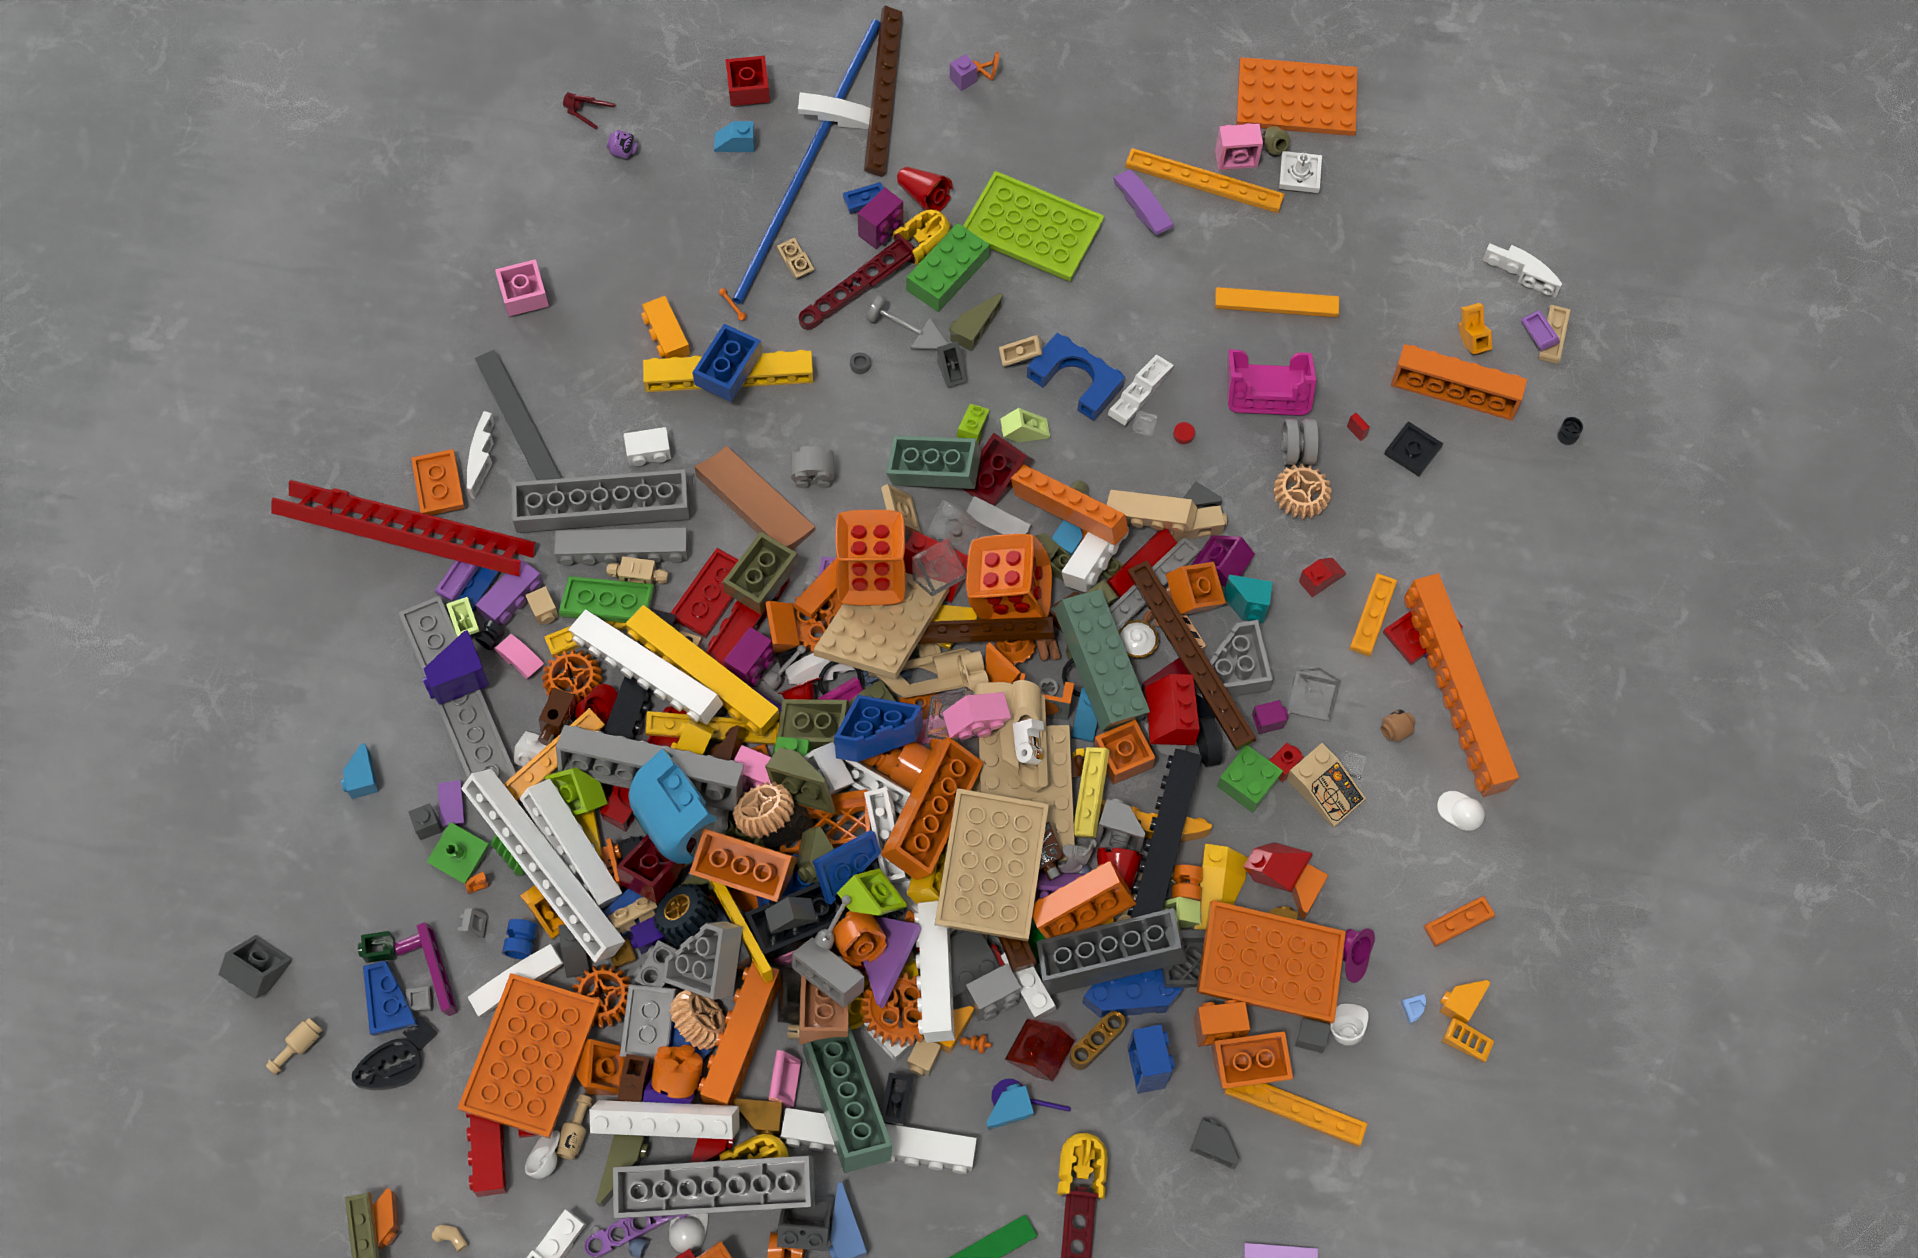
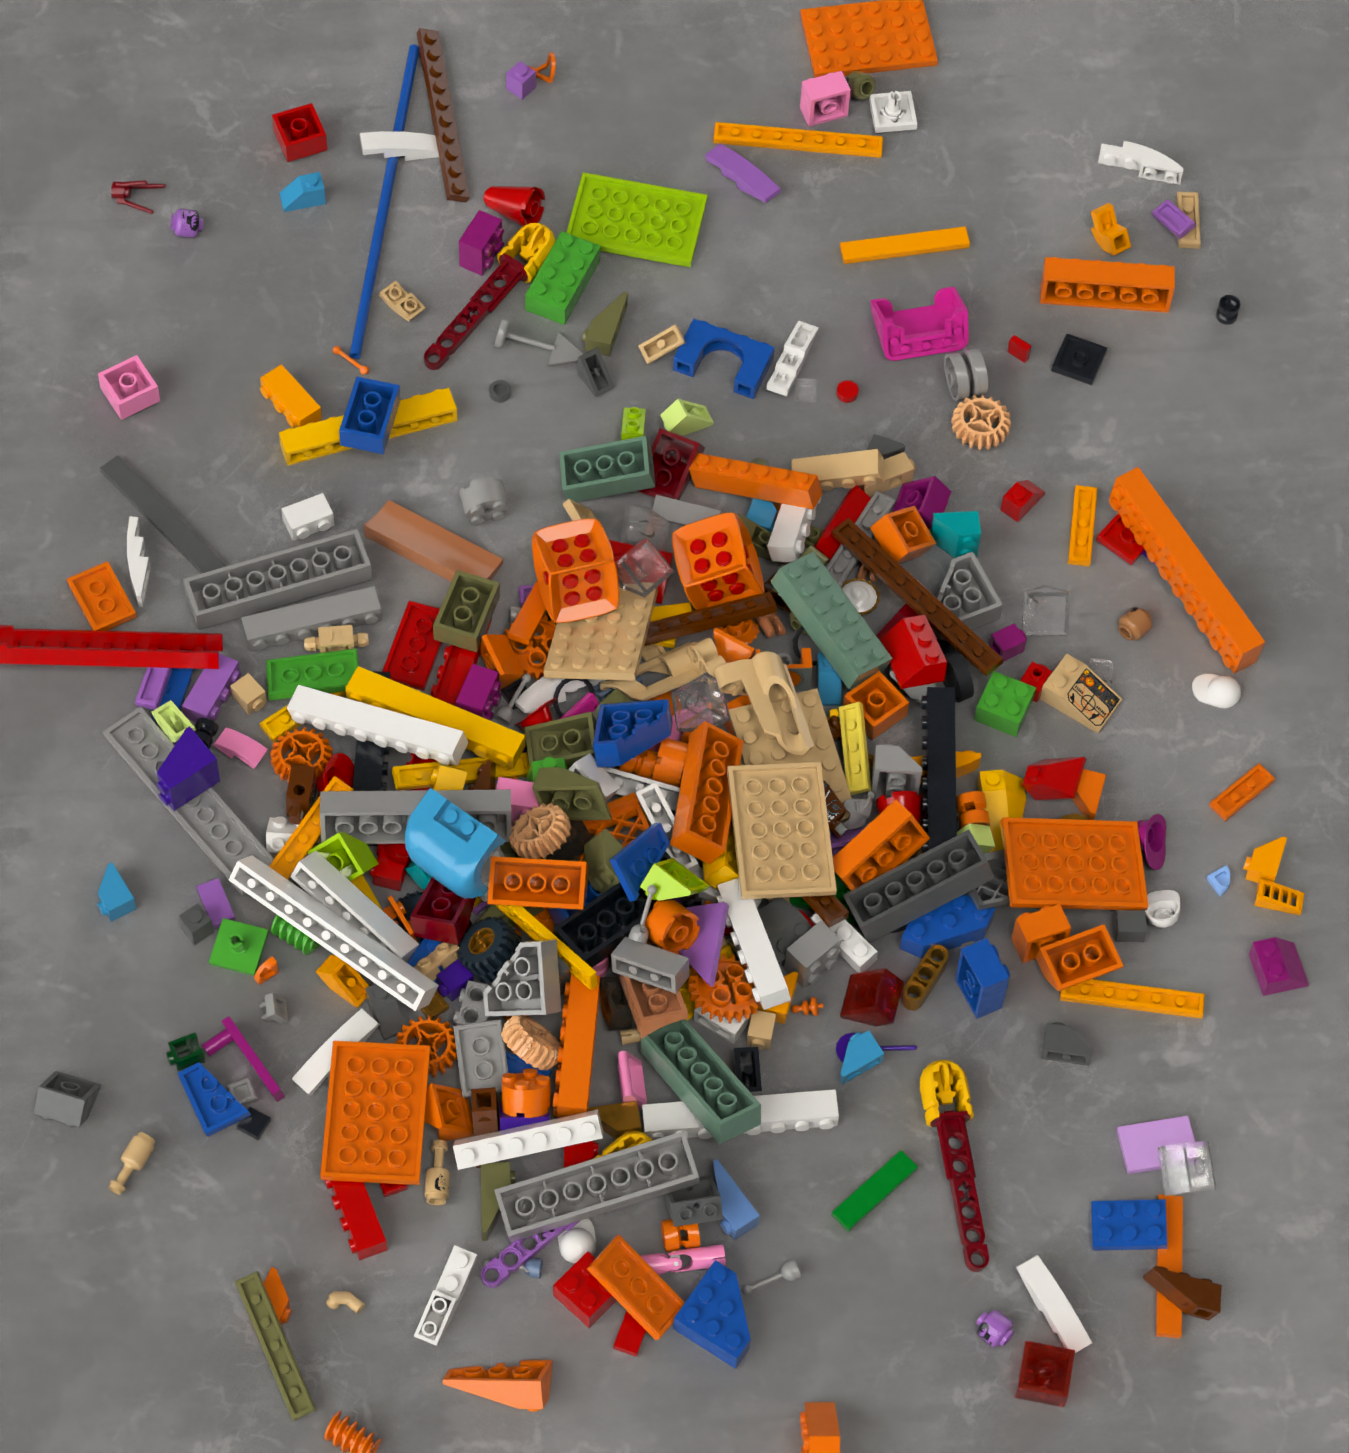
camera: 15 degrees left, 5 degrees down
black piece [352,1039,422,1090] -> none
blue wheel [502,919,538,960] -> none
white cap [525,1131,561,1179] -> none
dark grey slope [765,897,817,934] -> none
blue plate [843,182,884,214] -> none
bright pink brick [943,692,1011,740] -> none
white leg [1013,719,1044,765] -> none
none -> magenta slope [1249,937,1309,996]

